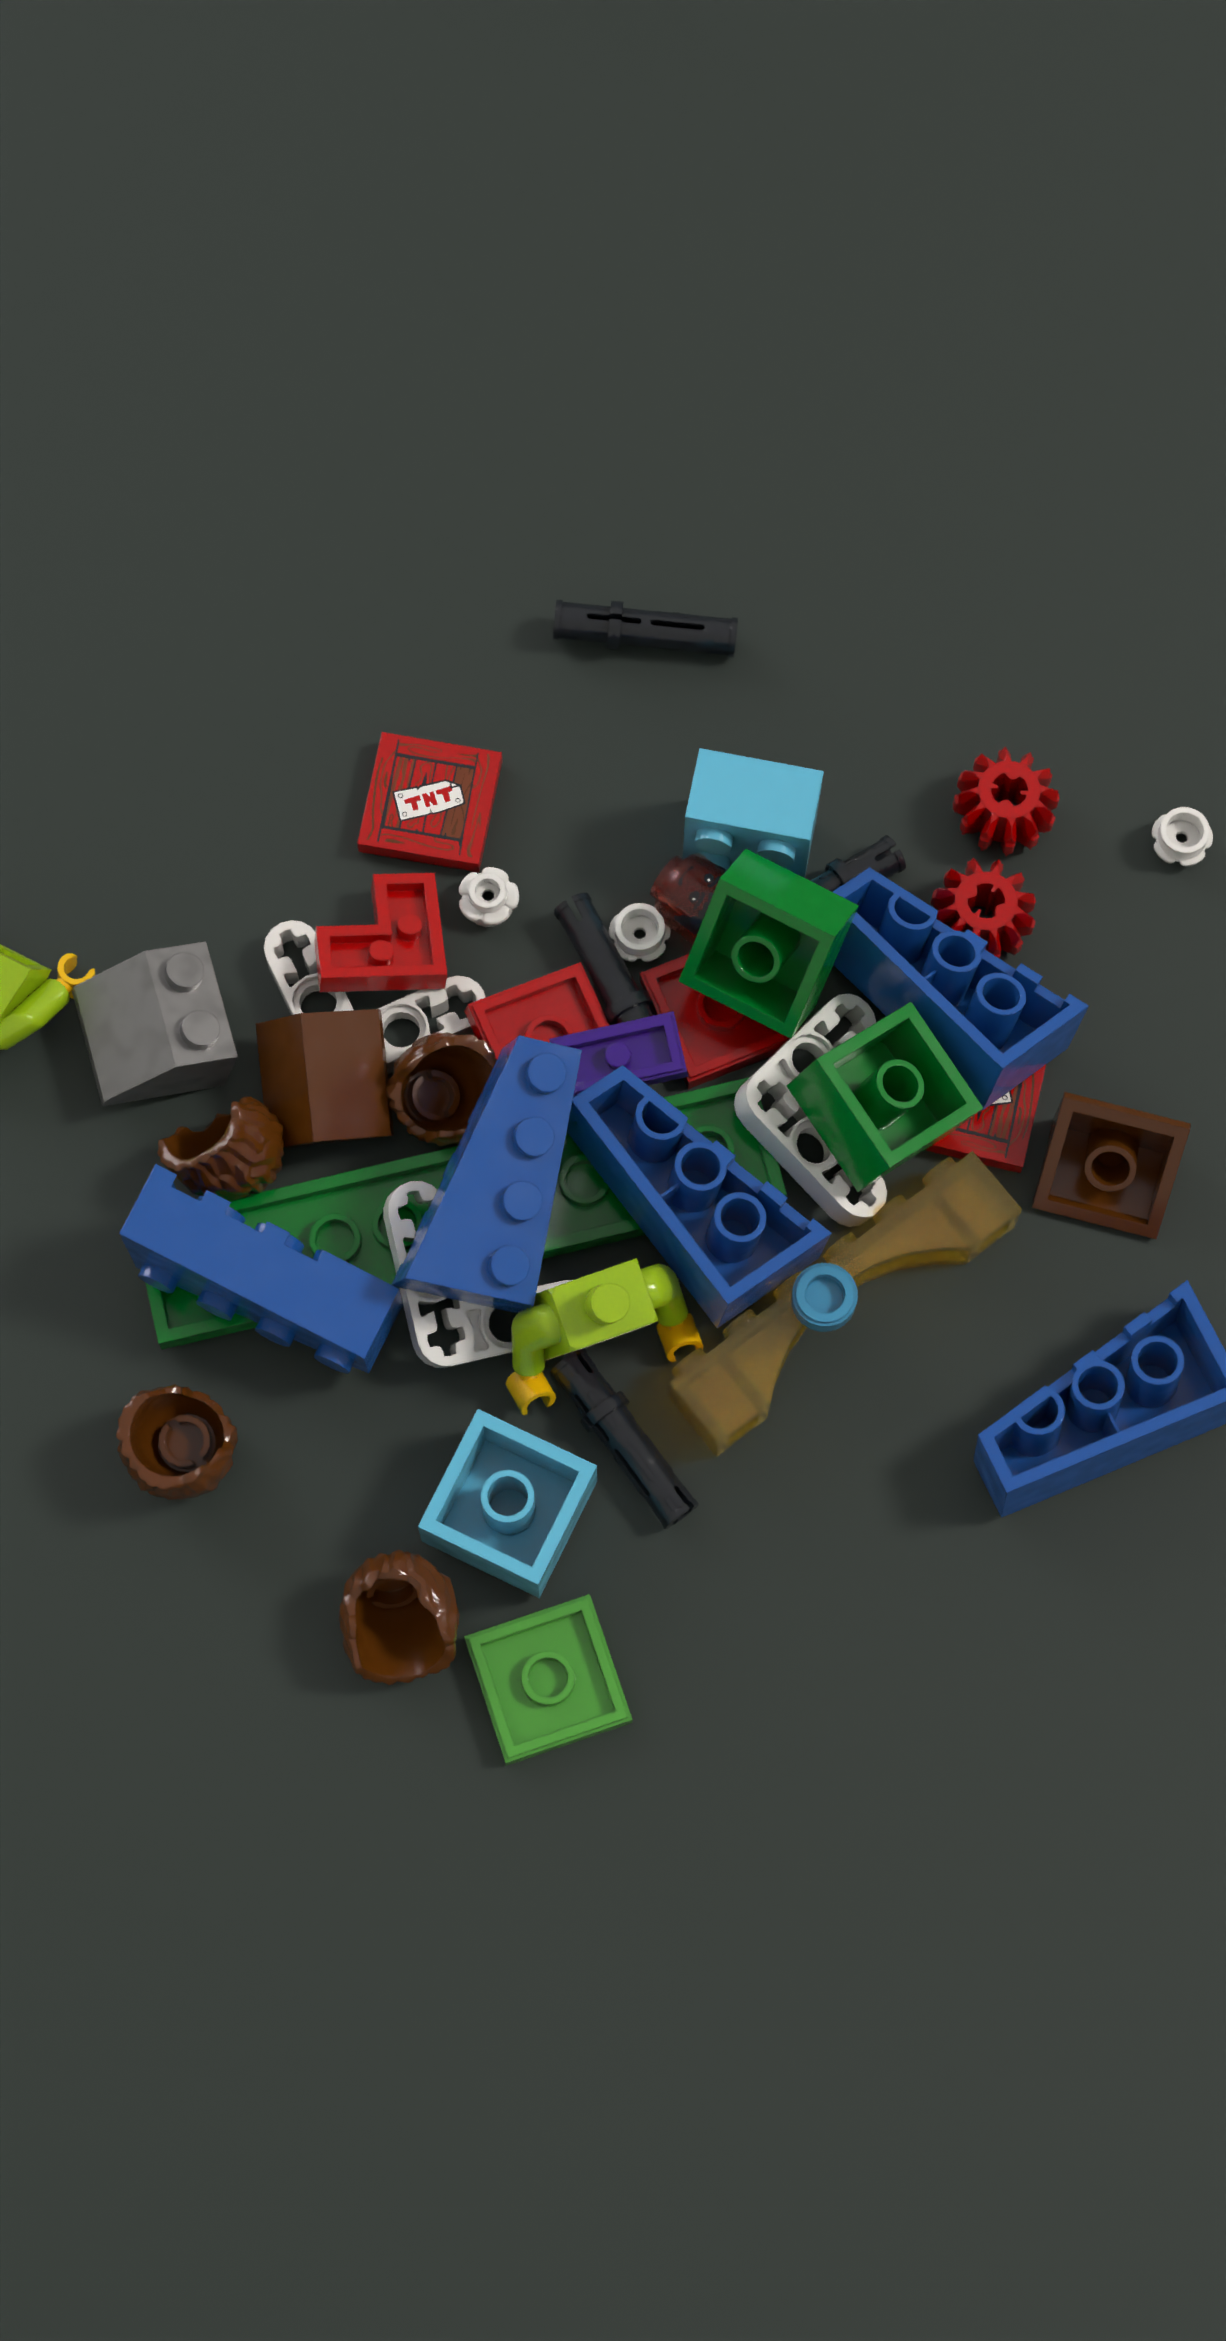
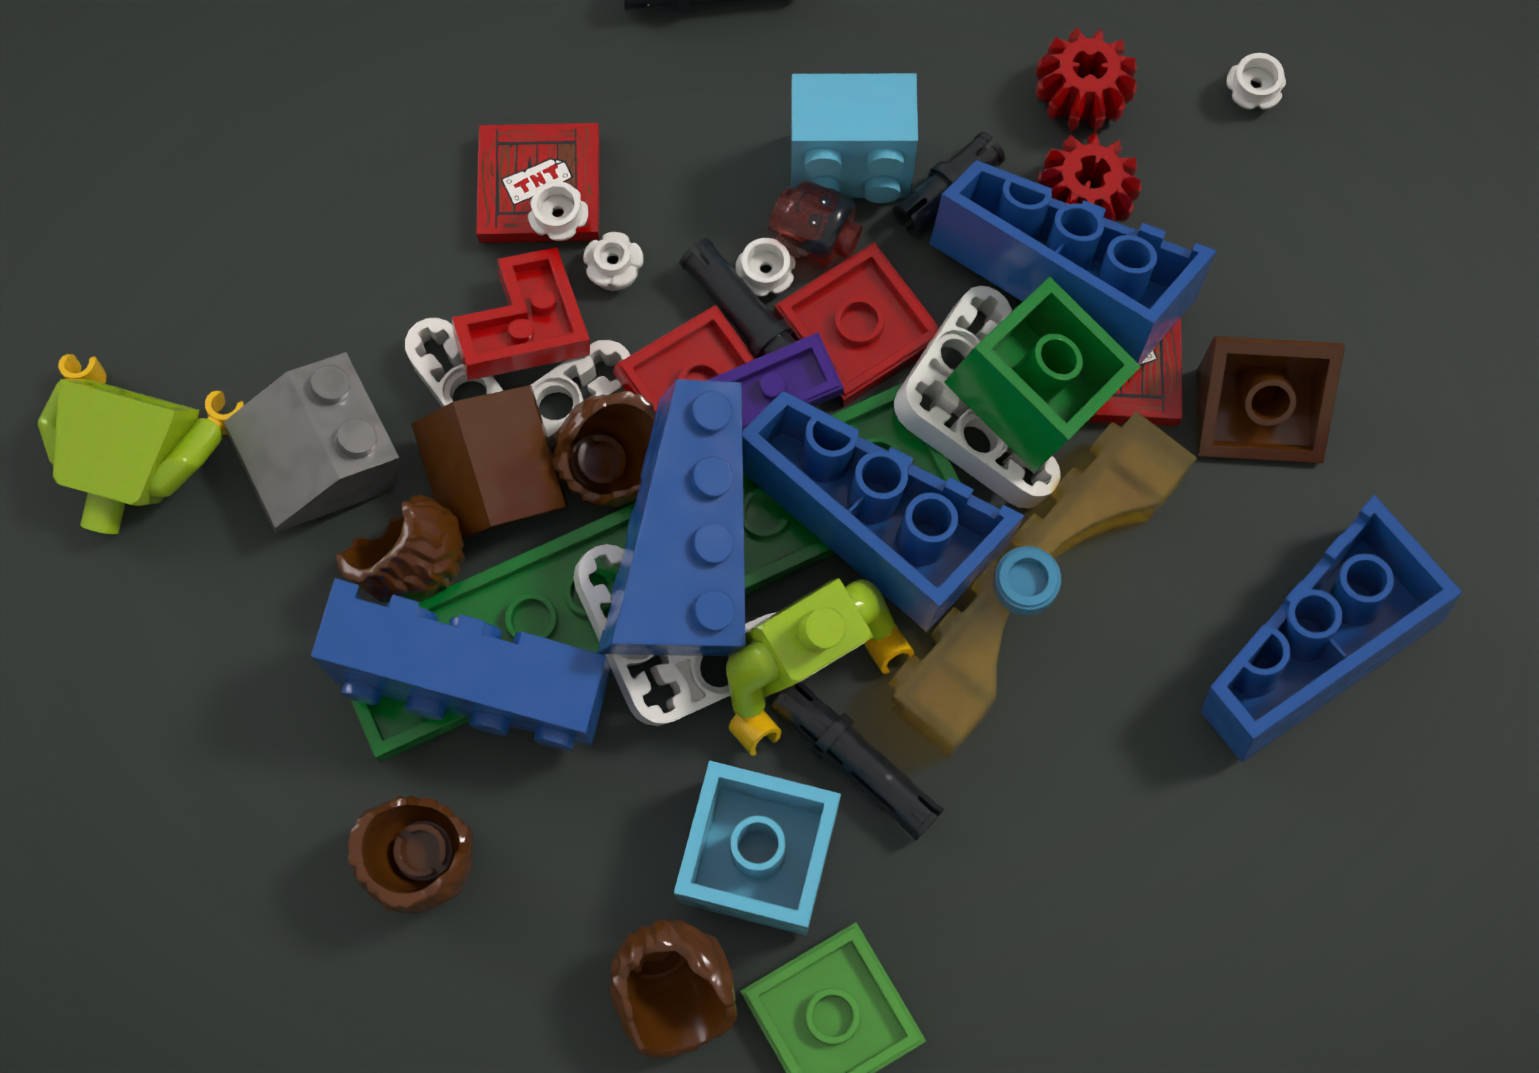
camera: 10 degrees left, 0 degrees up
green brick [679,849,859,1039] -> none
none -> white plate [528,181,589,241]

